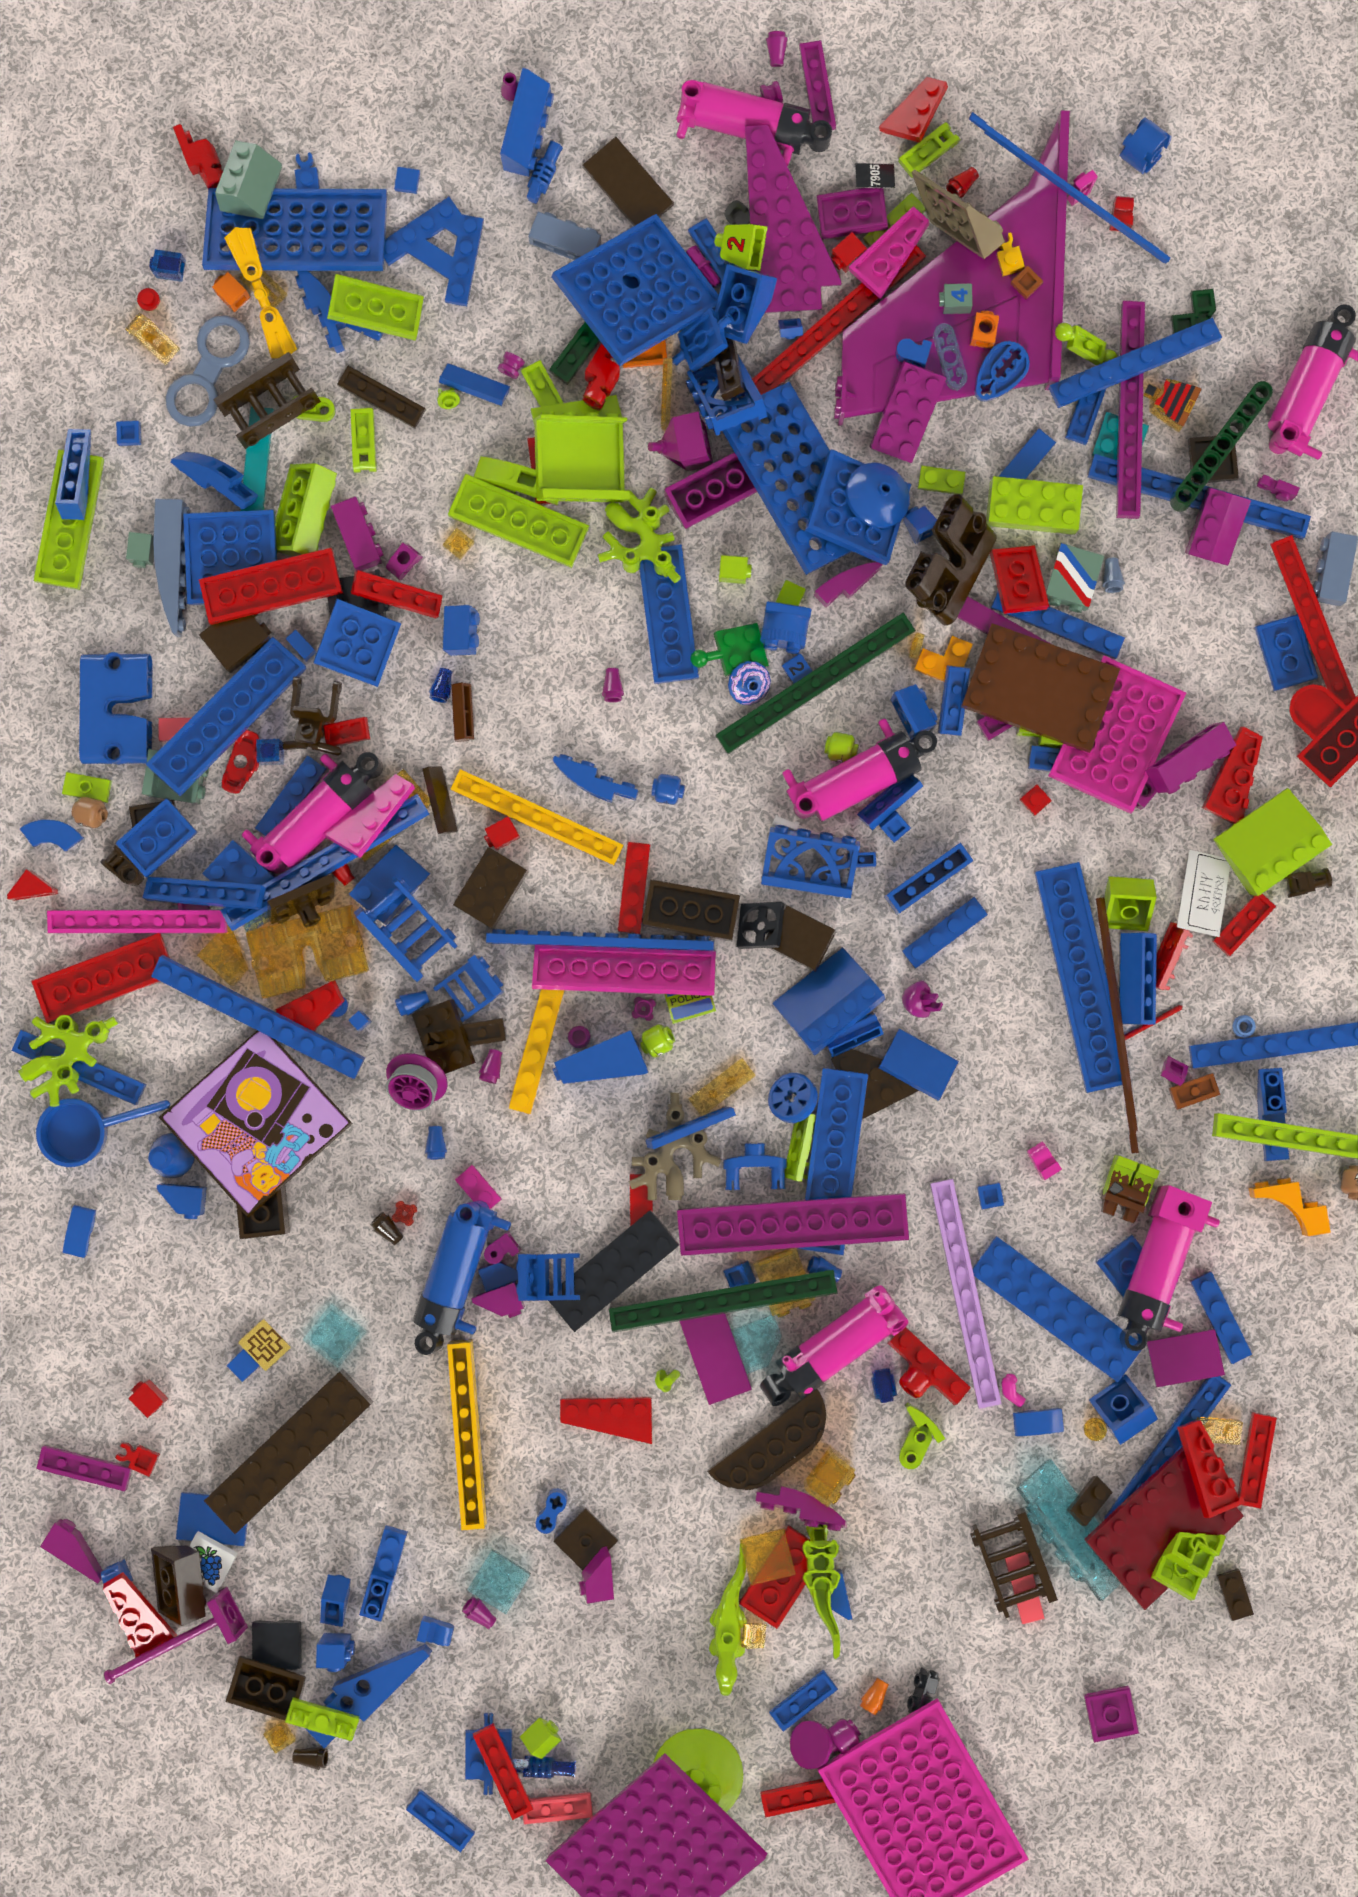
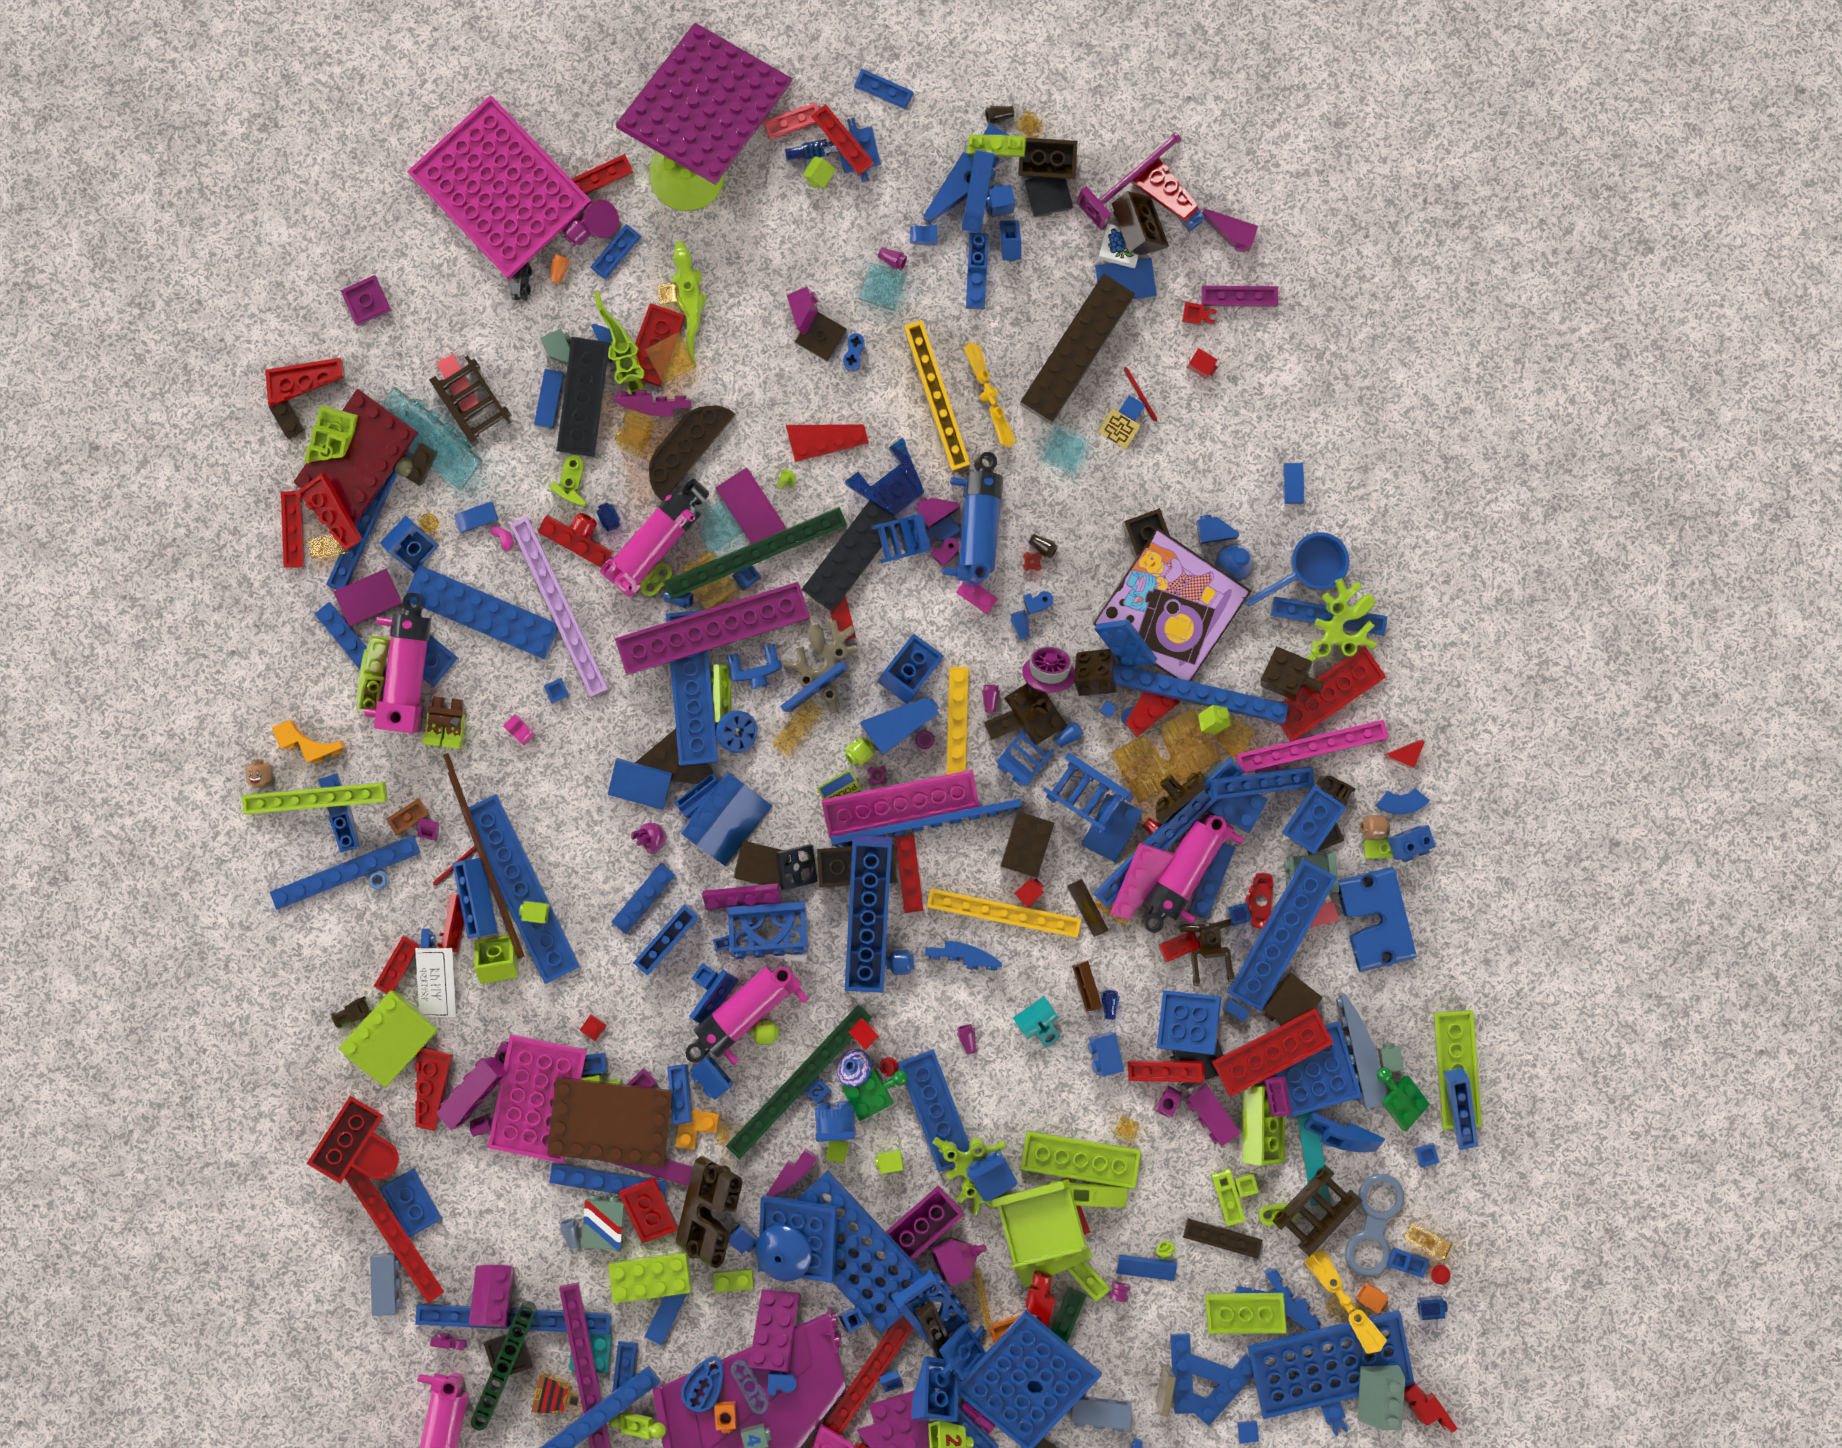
camera: 165 degrees right, 0 degrees up
none -> red wing [265,358,344,407]
none -> lime slope [356,635,390,711]
none -> olive piece [395,457,414,477]
none -> blue plate [421,929,436,948]
none -> magenta plate [470,1114,491,1137]
none -> lime brick [519,901,550,923]
none -> blue tile [534,369,564,429]
none -> sand green slope [540,329,571,365]
none -> black plate [556,337,610,457]
none -> lime plate [640,563,673,597]
none -> magenta plate [702,883,782,910]
none -> blue leg [838,1307,866,1332]
none -> clear blue wing [844,437,924,517]
none -> blue brick [845,835,892,993]
none -> red slope [849,1018,879,1050]
none -> blue slope [877,633,944,704]
none -> red plate [880,1057,899,1077]
none -> blue slope [962,149,995,233]
none -> yellow piece [963,341,1016,448]
none -> blue bracket [966,1150,1018,1202]
none -> teal piece [1013,996,1060,1047]
none -> blue leg [1022,591,1053,615]
none -> dark brown bracket [1074,649,1117,696]
none -> blue plate [1095,619,1157,667]
none -> red axle [1124,367,1157,422]
none -> dark tan tile [1155,1363,1176,1417]
none -> lime brick [1198,705,1230,735]
none -> lime plate [1234,1173,1259,1198]
none -> dark brown brick [1260,646,1324,701]
none -> magenta plate [1265,1077,1292,1117]
none -> green plate [1377,1067,1430,1131]
none -> blue brick [1387,825,1436,862]
none -> blue slope [1387,1247,1429,1278]

